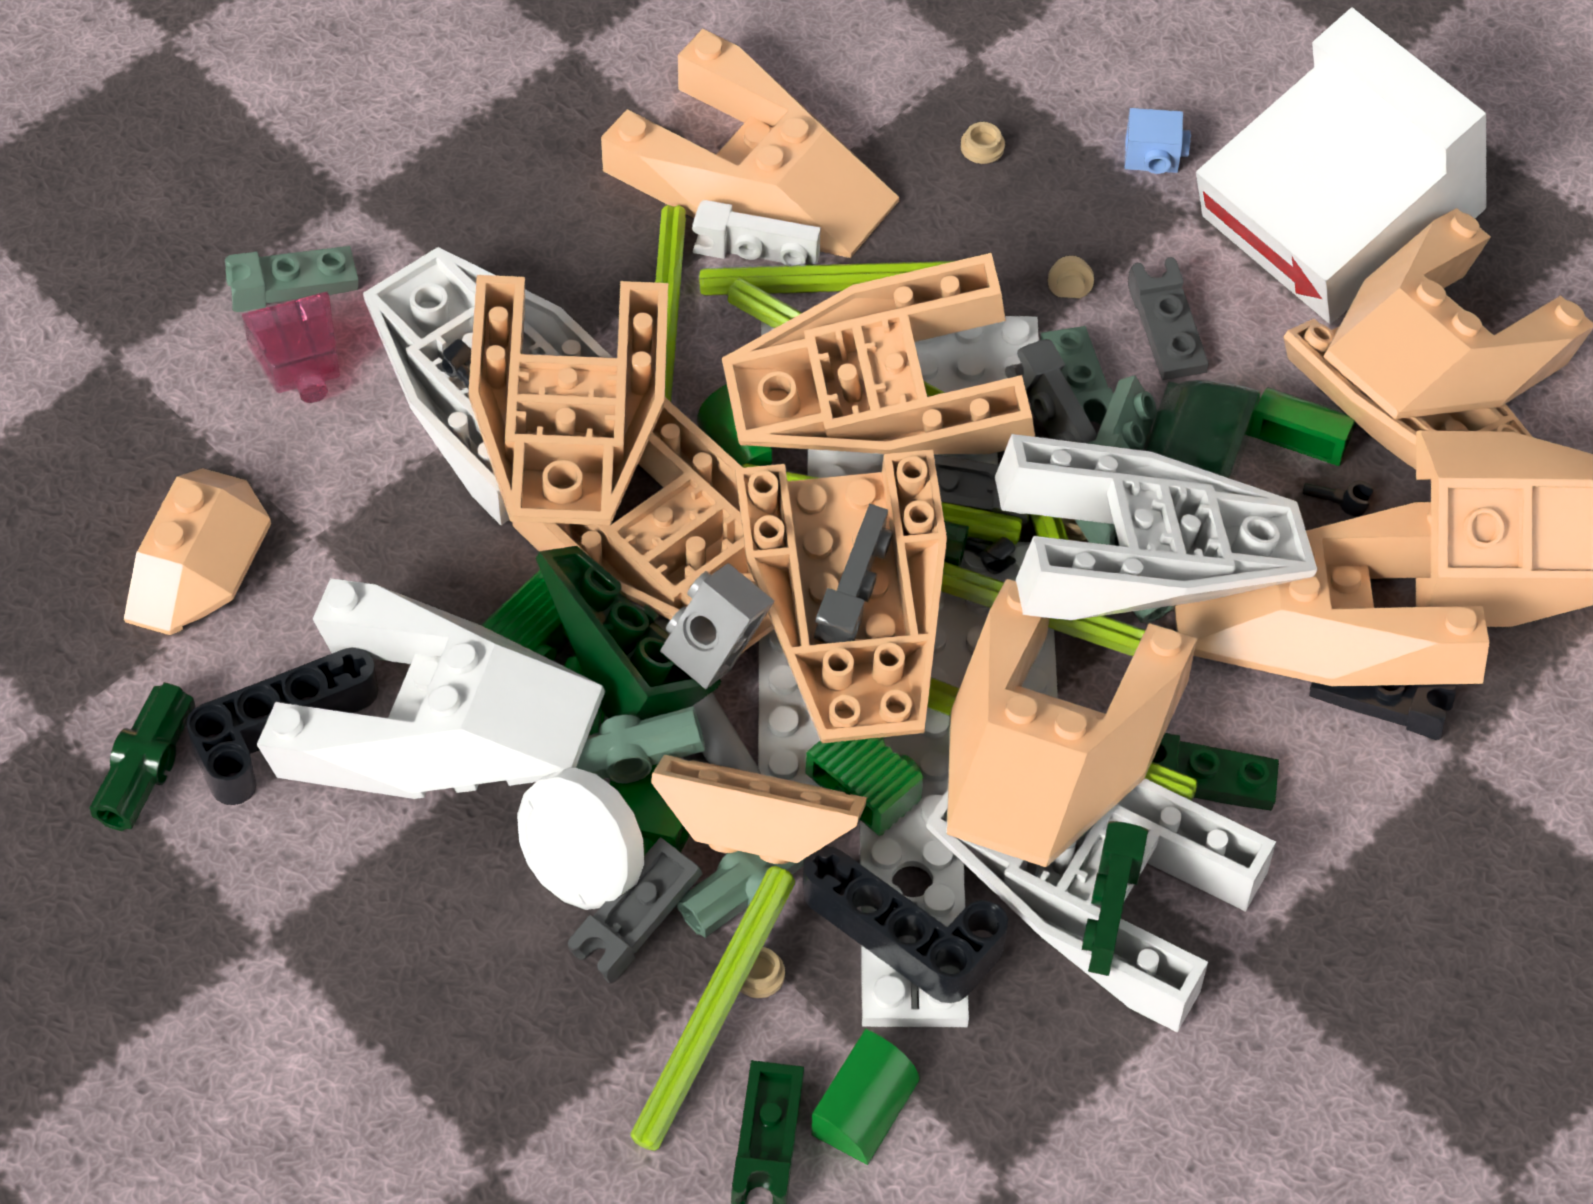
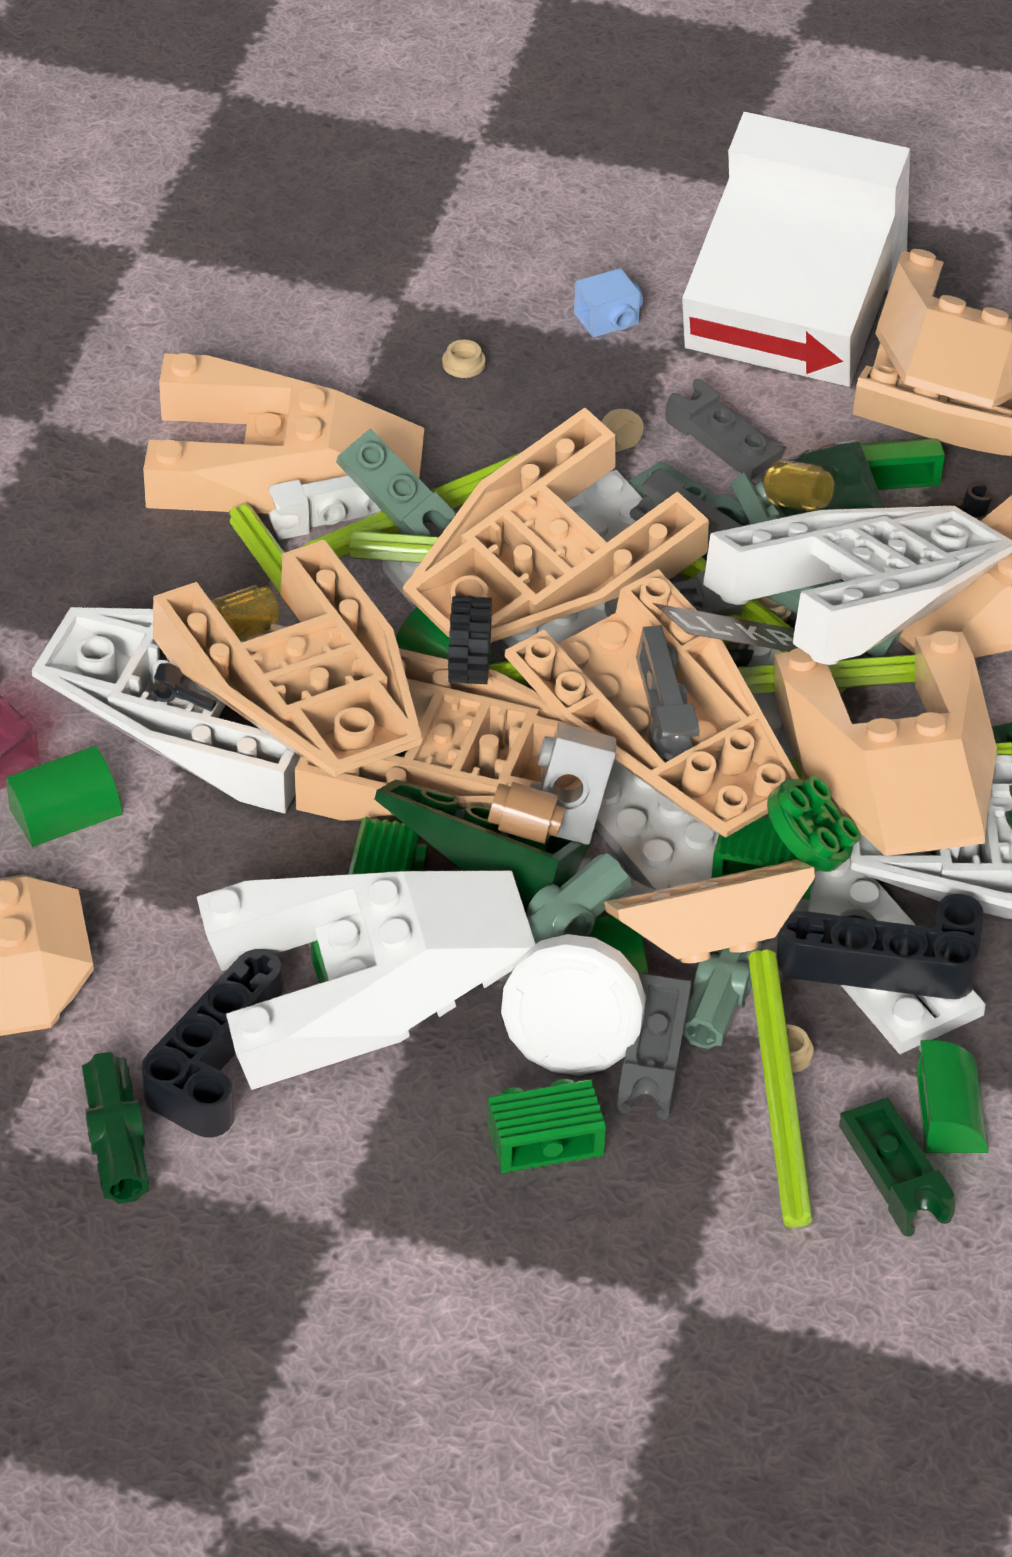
camera: 30 degrees left, 10 degrees down
none -> green brick [6,745,122,847]
none -> clear yellow brick [211,585,280,641]
none -> sand green plate [336,428,455,536]
none -> black tyre [448,596,492,685]
none -> green brick [487,1079,606,1173]
none -> medium nougat brick [488,782,566,844]
none -> sticker [653,603,798,652]
none -> clear yellow brick [764,460,834,511]
none -> green tile [767,776,861,872]

